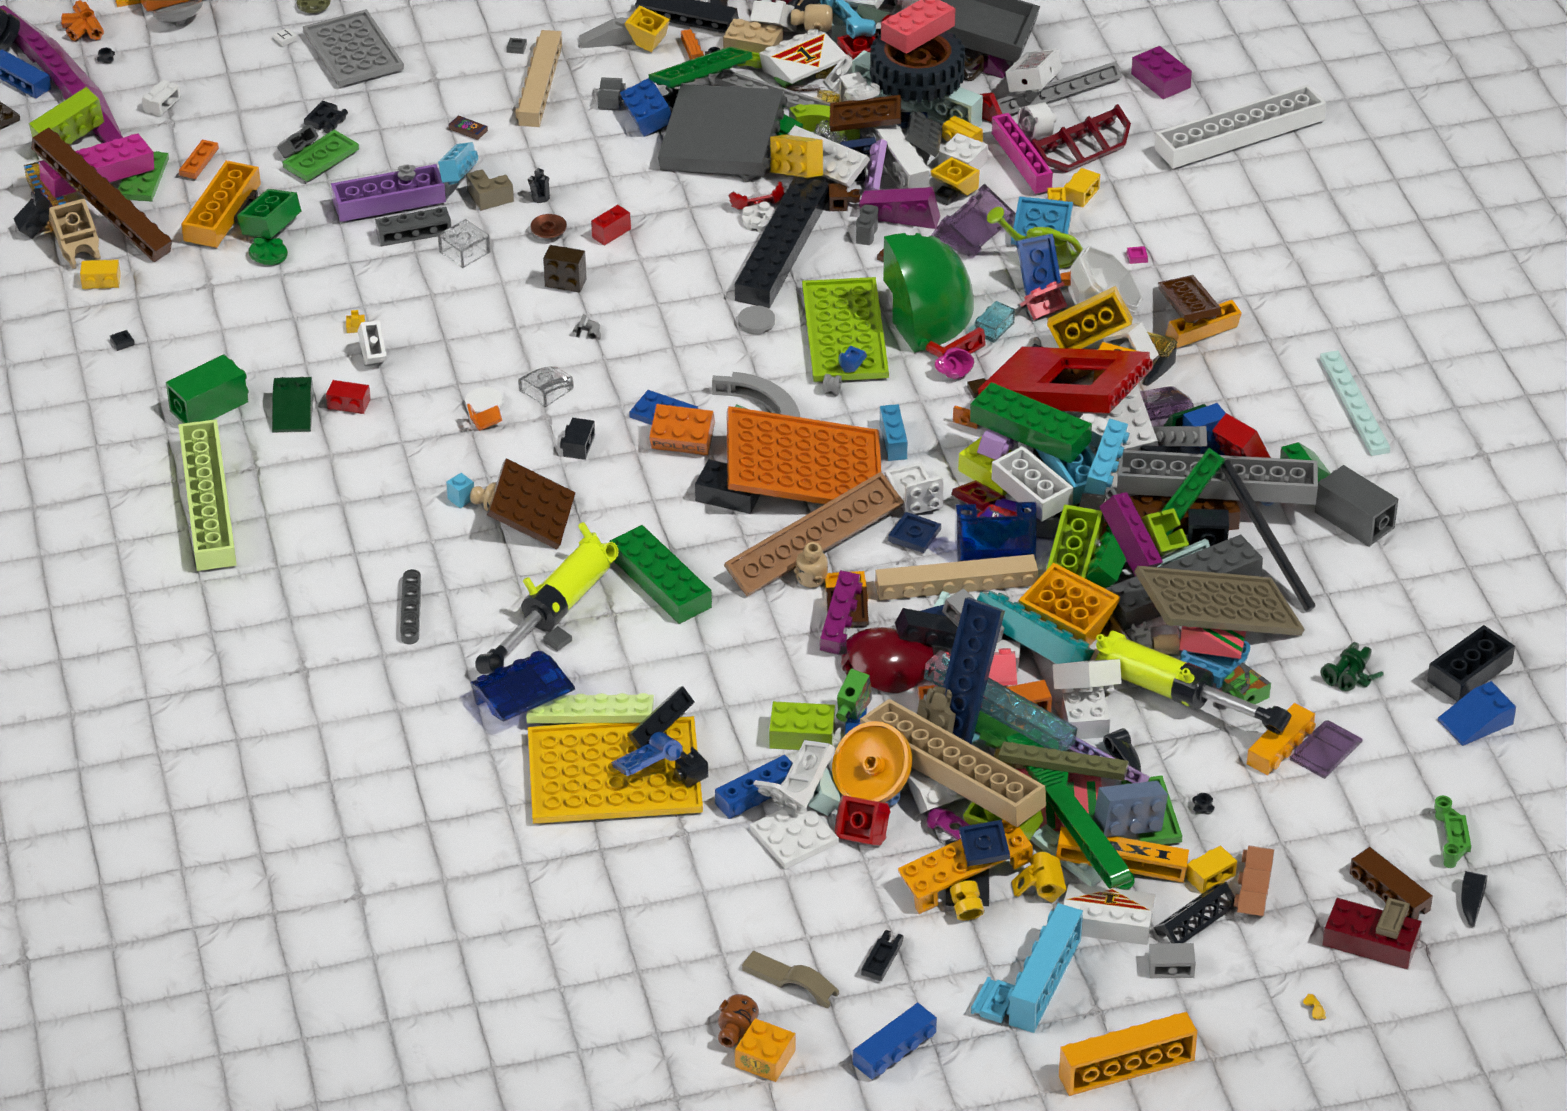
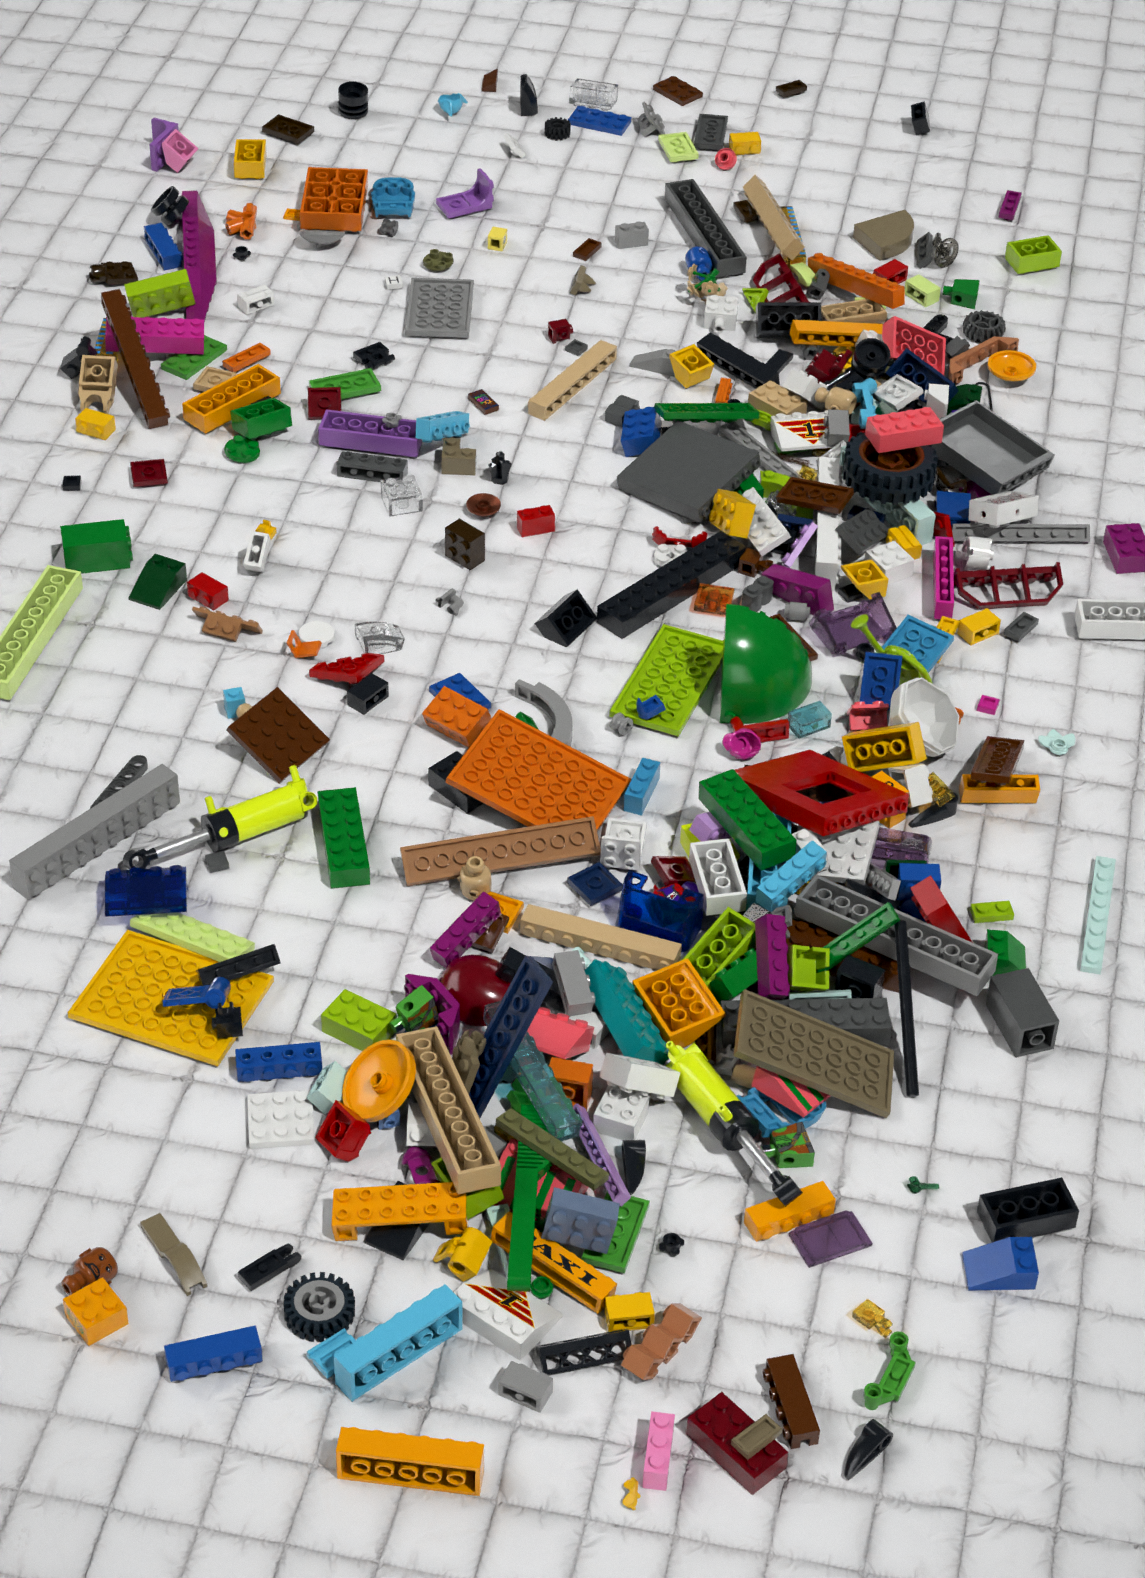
camera: 25 degrees right, 0 degrees up
dark grey brick [277,125,319,158] -> none
light grey tile [738,306,775,334] -> none
white bracket [753,740,835,809] -> none
white tile [844,83,880,101] -> none
yellow wheel [950,881,984,921] -> none
dark blue plate [959,820,1010,867] -> none
dark green piece [1320,642,1372,691] -> none
none -> light grey brick [9,764,180,900]
none -> dark red plate [130,459,168,487]
none -> medium nougat bracket [192,606,263,642]
none -> tan plate [193,366,237,392]
none -> wheel [283,1272,355,1342]
none -> dark red plate [308,387,341,420]
none -> red plate [309,653,385,684]
none -> magenta slope [404,974,460,1055]
none -> black slope [534,589,597,647]
none -> dark red brick [548,319,573,344]
none -> bright pink brick [642,1411,675,1491]
none -> clear orange plate [694,583,735,615]
none -> light grey brick [784,602,810,621]
none -> light grey brick [824,409,850,446]
none -> clear yellow plate [852,1299,893,1338]
none -> black plate [855,643,874,659]
none -> blue panel [935,491,971,528]
none -> lime plate [970,901,1014,923]
none -> dark grey plate [1004,612,1039,642]
none -> light aqua plate [1038,729,1076,755]

